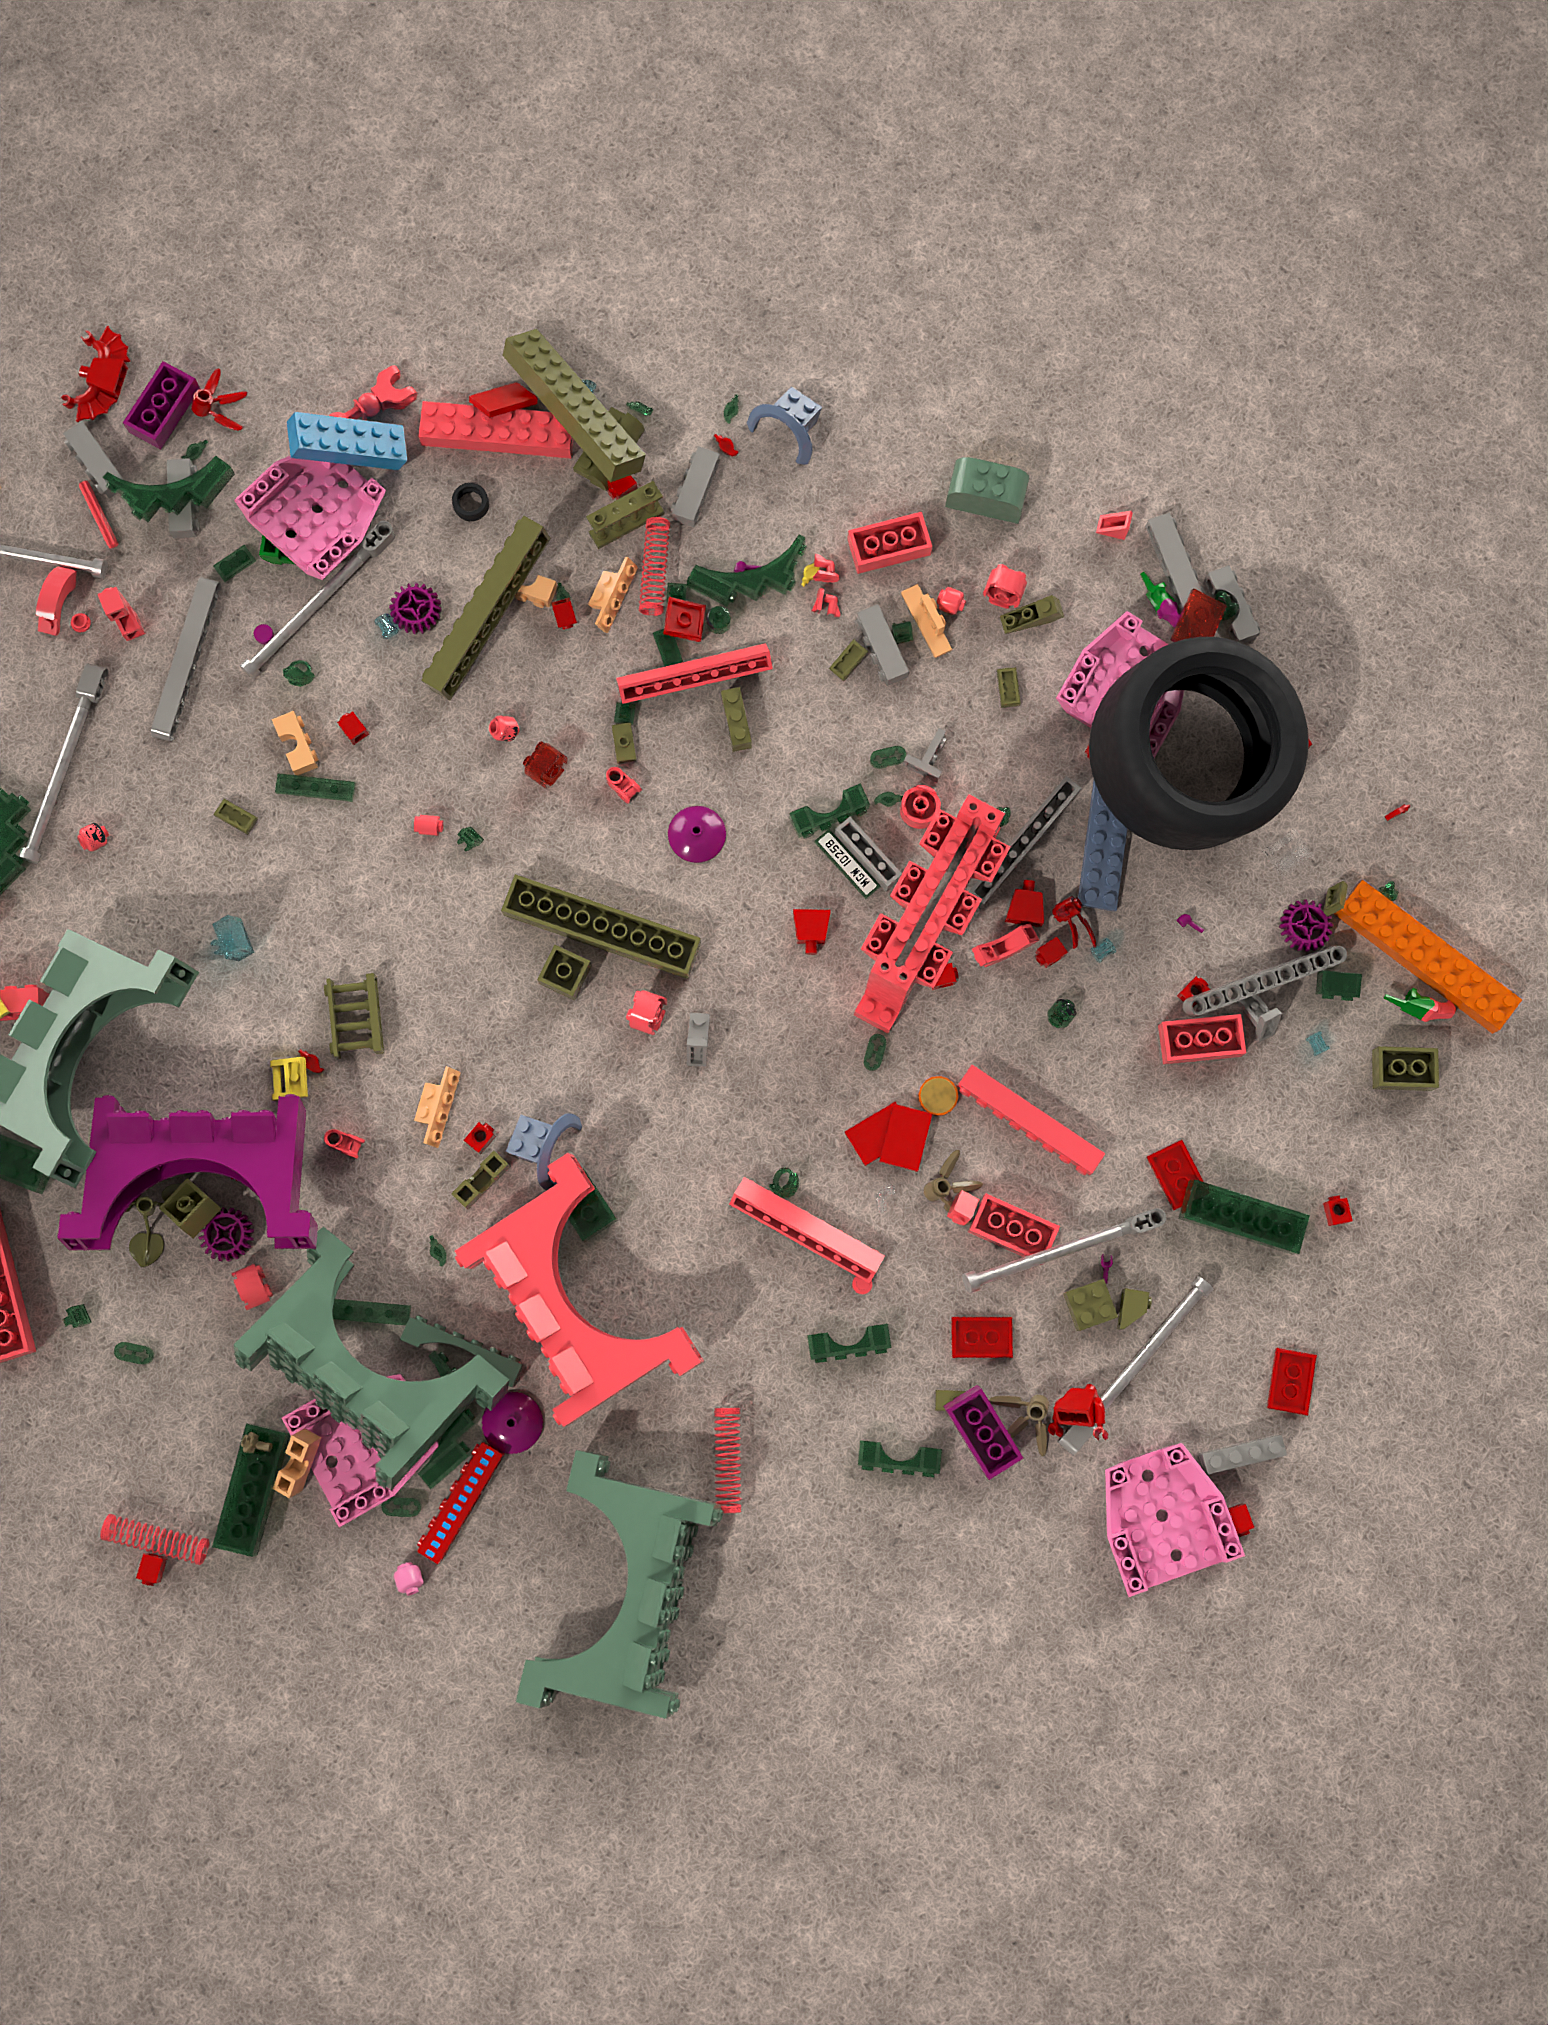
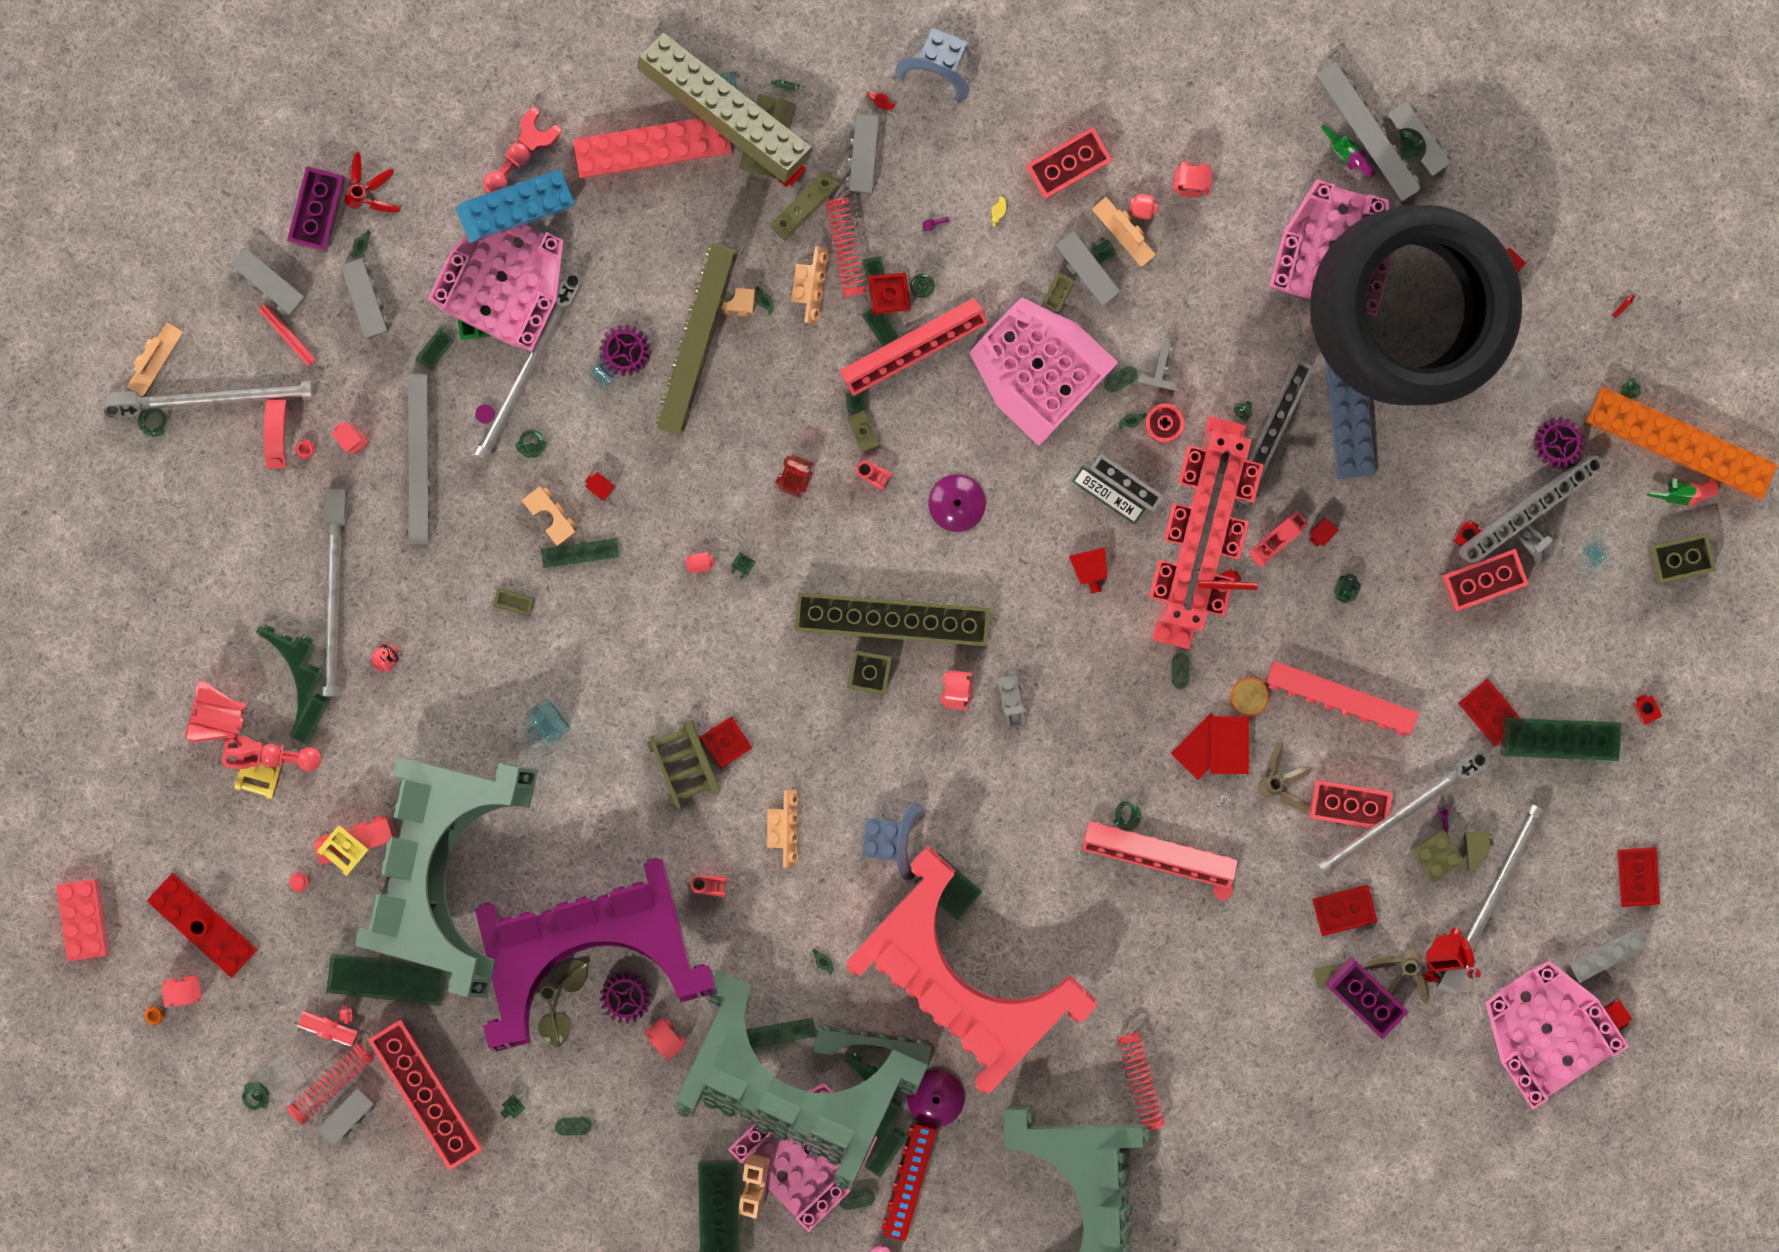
camera: 15 degrees left, 10 degrees up
red torso [61,326,130,422] -> none
clear green arch [103,456,235,522] -> none
olive brick [159,1178,222,1239] -> none
dark tan plate [241,1432,272,1453] -> none
light yellow plate [270,1057,308,1101] -> none
red piece [298,1049,324,1073] -> none
olive arch [451,1151,511,1210] -> none
black tyre [452,482,489,522] -> none
red brick [463,1122,496,1155] -> none
red tile [469,382,538,418] -> none
coral head [489,716,519,742] -> none
red brick [551,598,577,629] -> none
clear green arch [687,534,807,607] -> none
olive arch [721,687,752,752] -> none
clear green piece [724,394,739,424] -> none
clear green arch [789,783,870,839] -> none
clear green arch [807,1323,891,1363] -> none
coral piece [811,588,840,617] -> none
coral piece [813,554,839,583] -> none
clear green arch [857,1440,942,1478] -> none
sand green brick [945,457,1030,524] -> none
coral brick [947,1190,980,1225] -> none
olive plate [996,667,1021,708] -> none
olive slope [1000,595,1064,634] -> none
red torso [1005,880,1044,927] -> none
red plant [1052,896,1096,949] -> none
clear light blue bush [1090,938,1116,963] -> none
coral slope [1096,511,1133,540] -> none
clear red tile [1170,588,1227,642] -> none
magenta hand [1177,914,1204,933] -> none
clear green brick [1316,970,1362,1001] -> none
olive plate [1323,881,1348,916] -> none
none -> red tile [700,716,752,769]
none -> bright pink wedge [969,297,1118,446]
none -> red bar [1198,580,1258,590]

